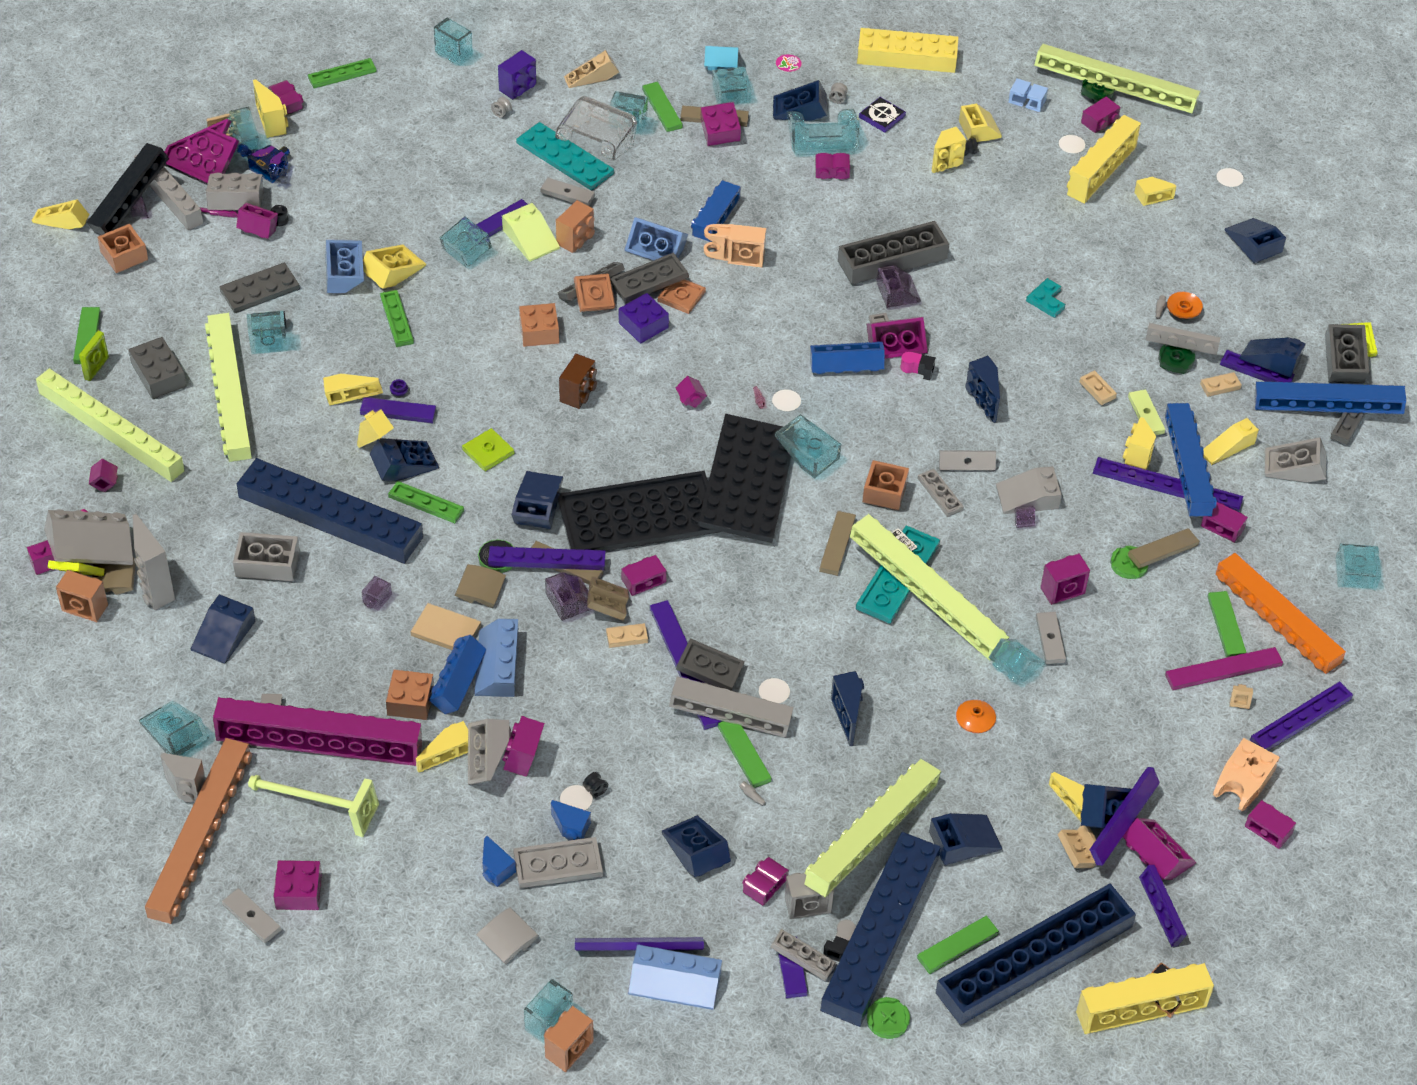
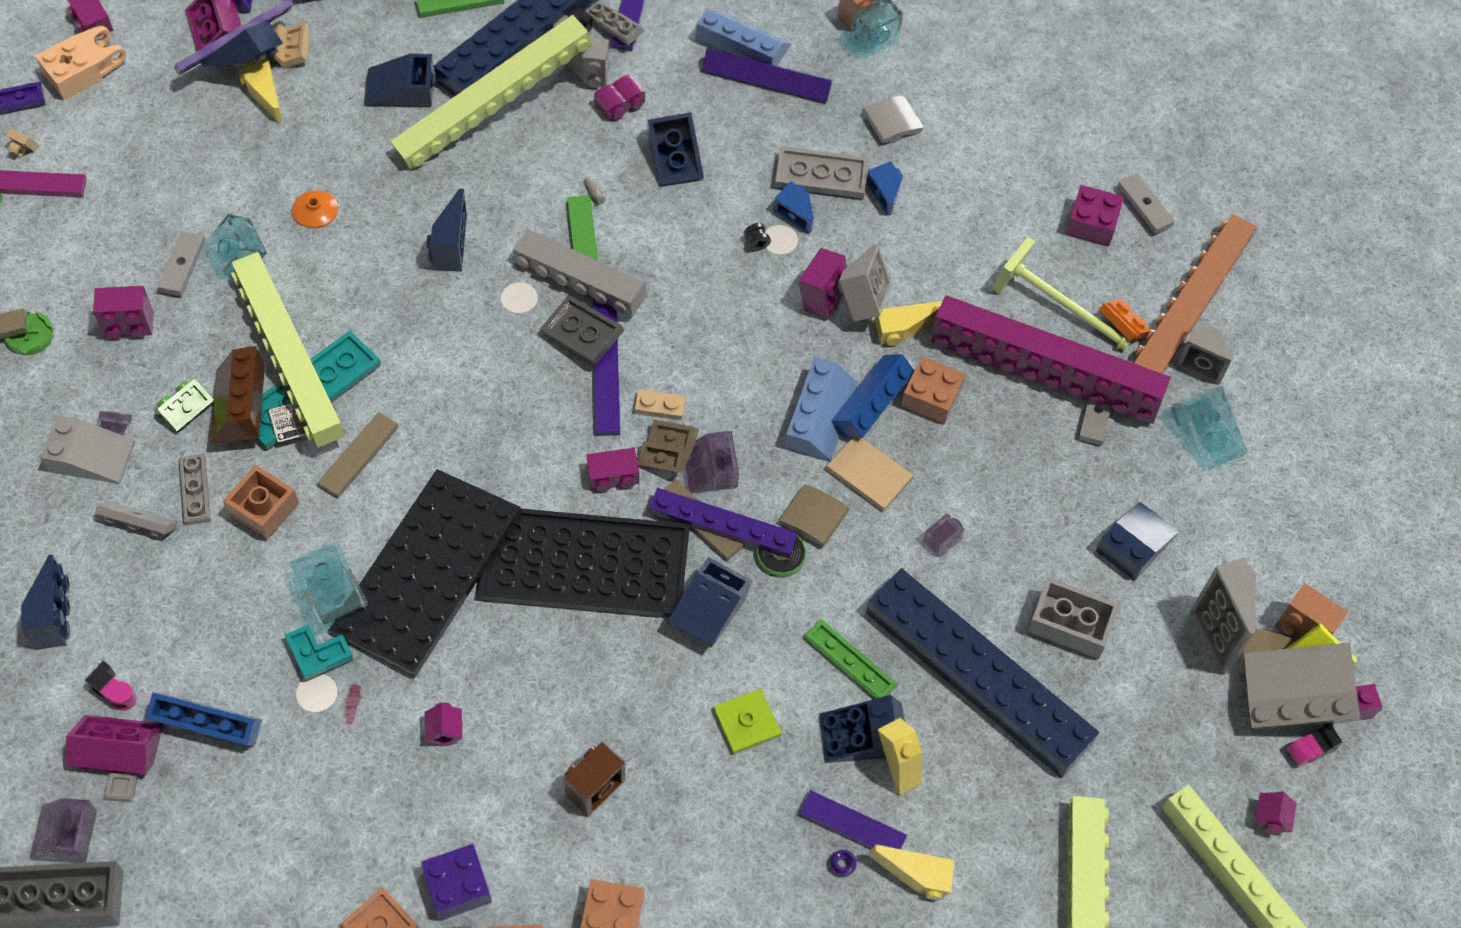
camera: 165 degrees left, 10 degrees up
none -> bracket [155,378,214,432]
none -> reddish brown slope [210,346,265,445]
none -> teal plate [284,625,354,681]
none -> orange plate [1098,300,1150,341]

